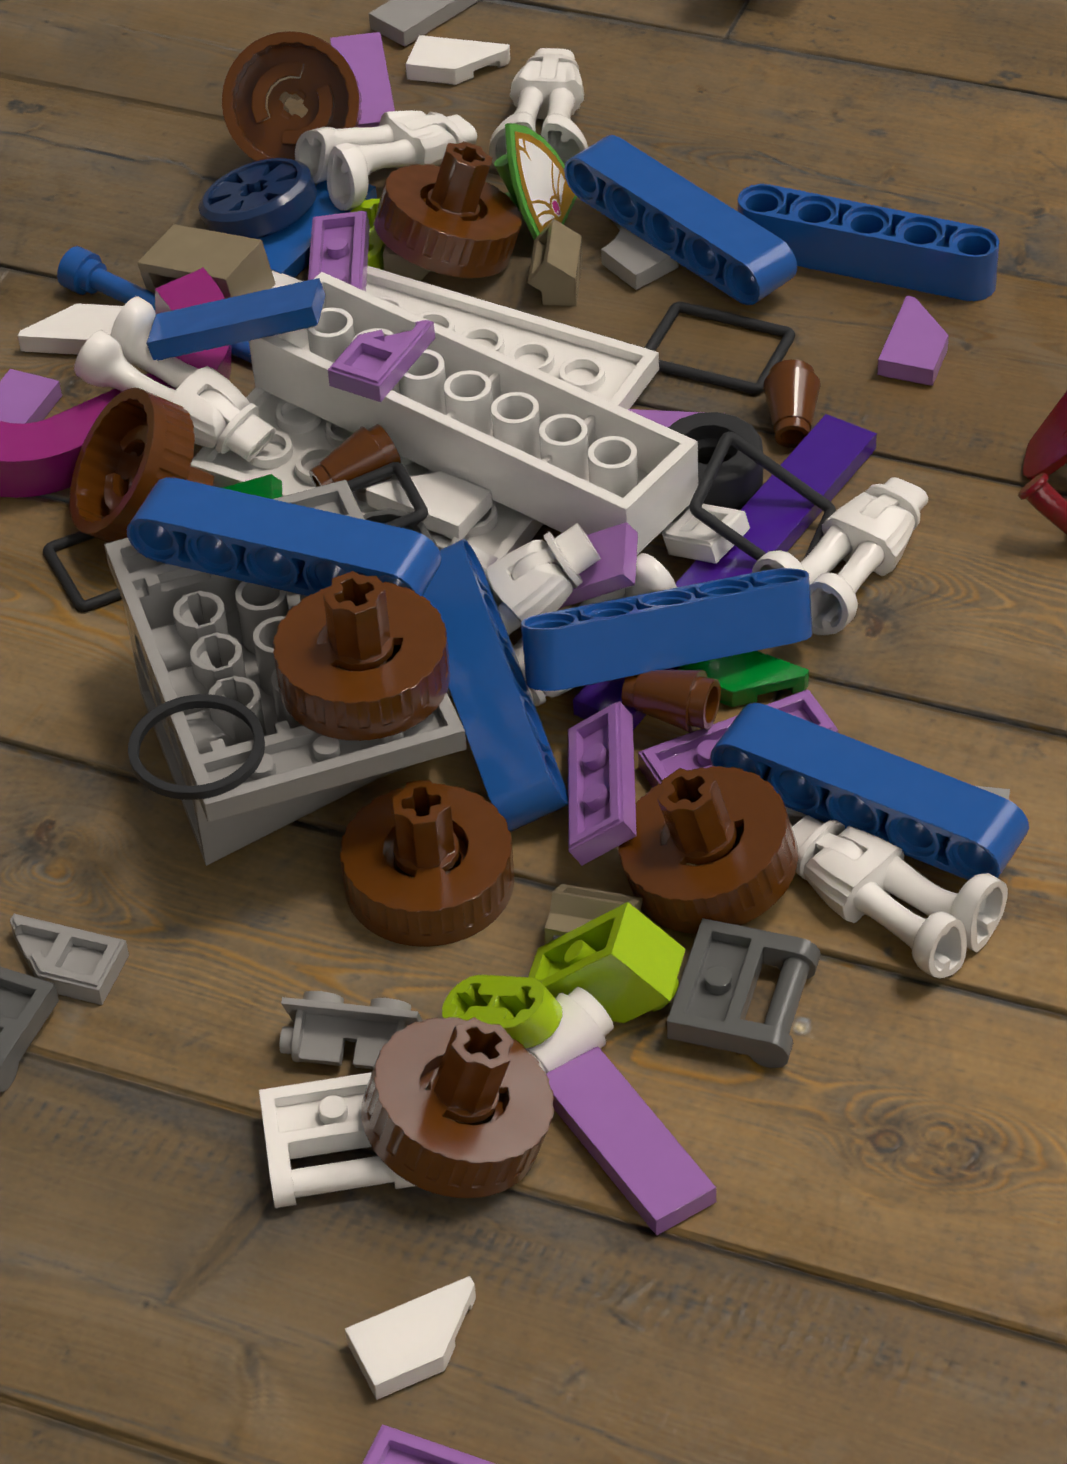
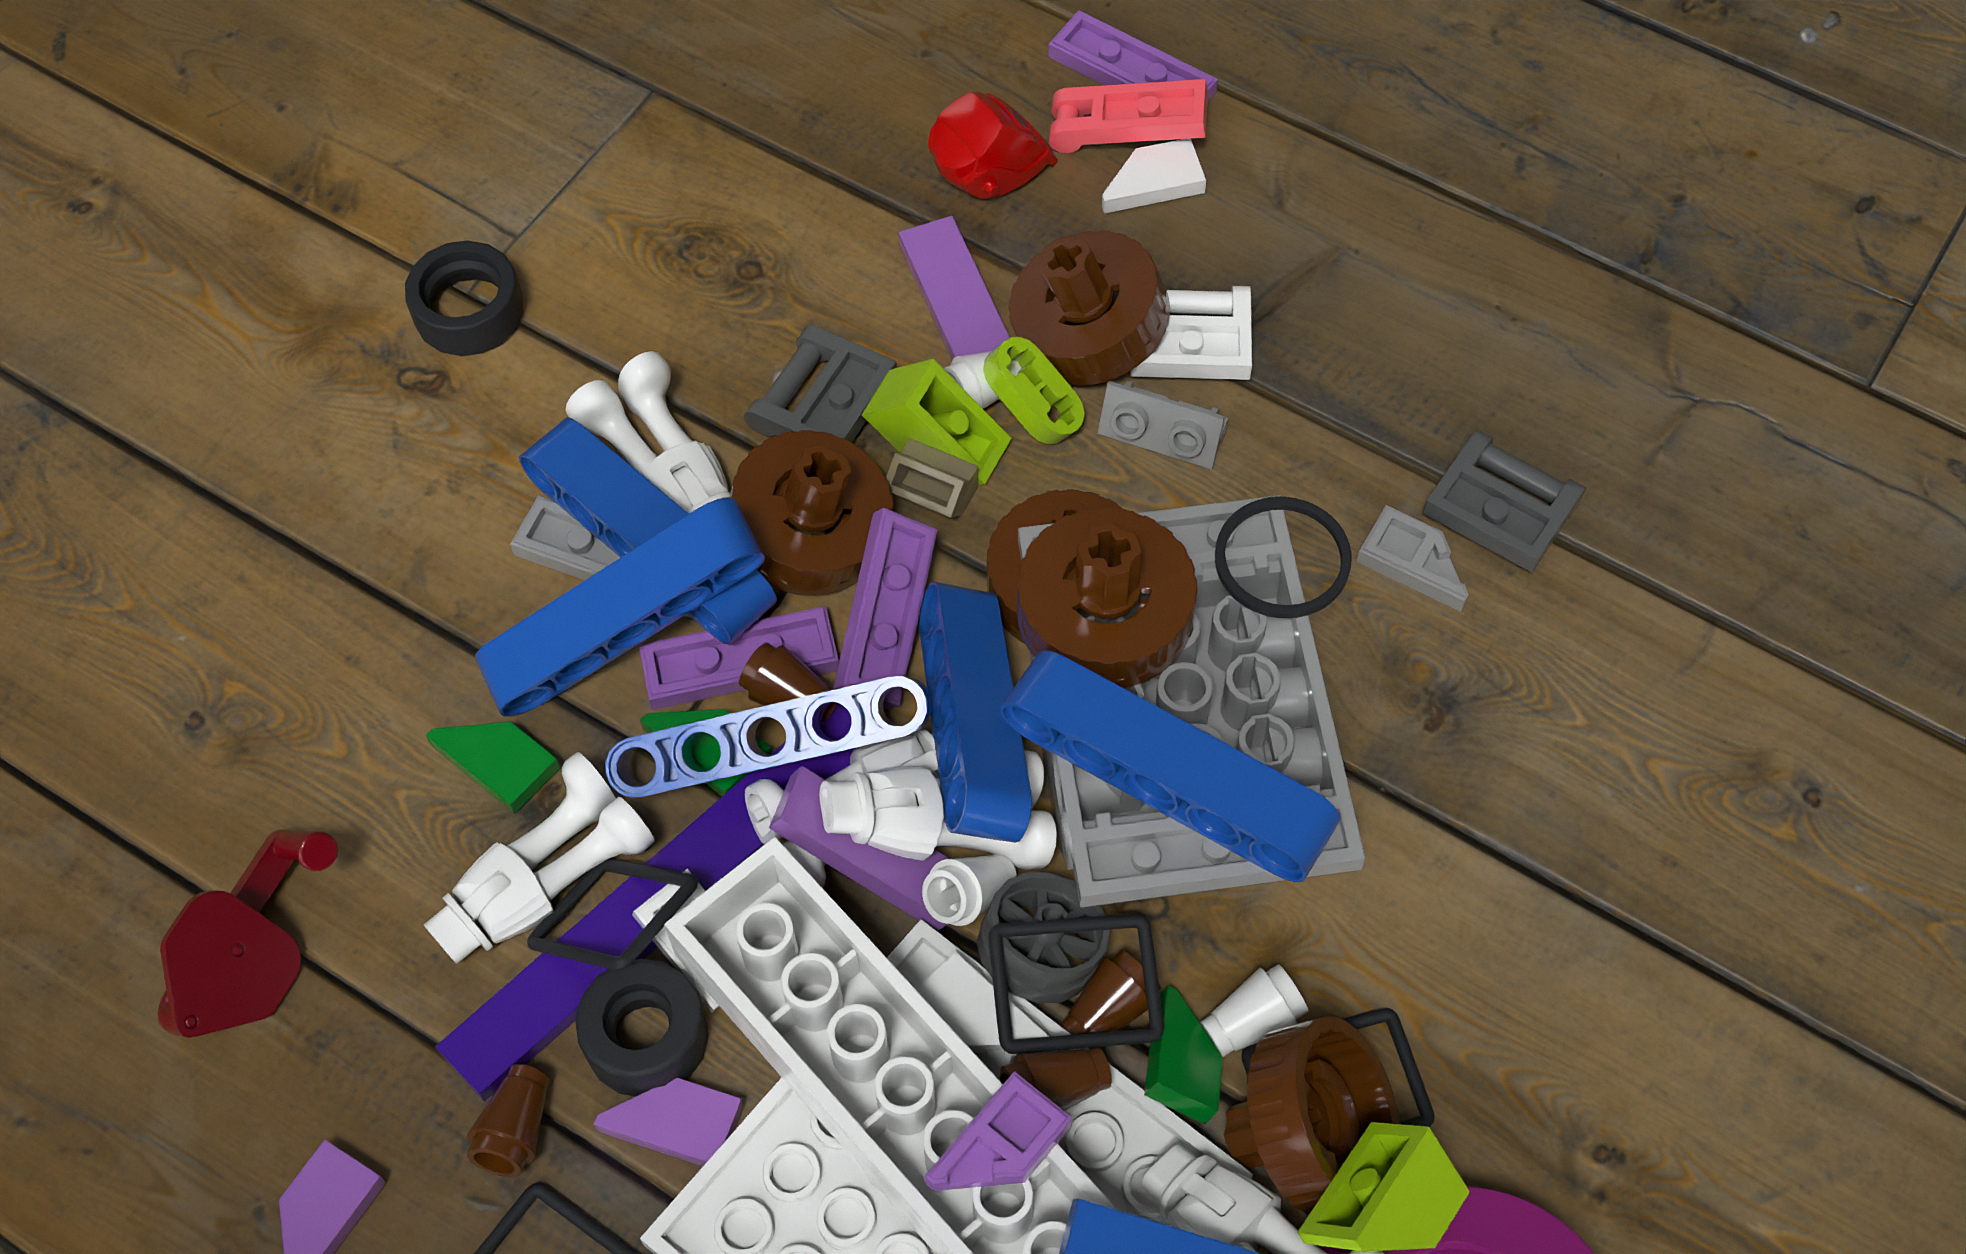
camera: 170 degrees left, 15 degrees up
none -> green tile [425,722,560,814]
none -> blue beam [475,497,765,717]
none -> red helmet [928,91,1058,200]
none -> coral plate [1048,79,1208,153]
none -> lime slope [1297,1122,1470,1252]

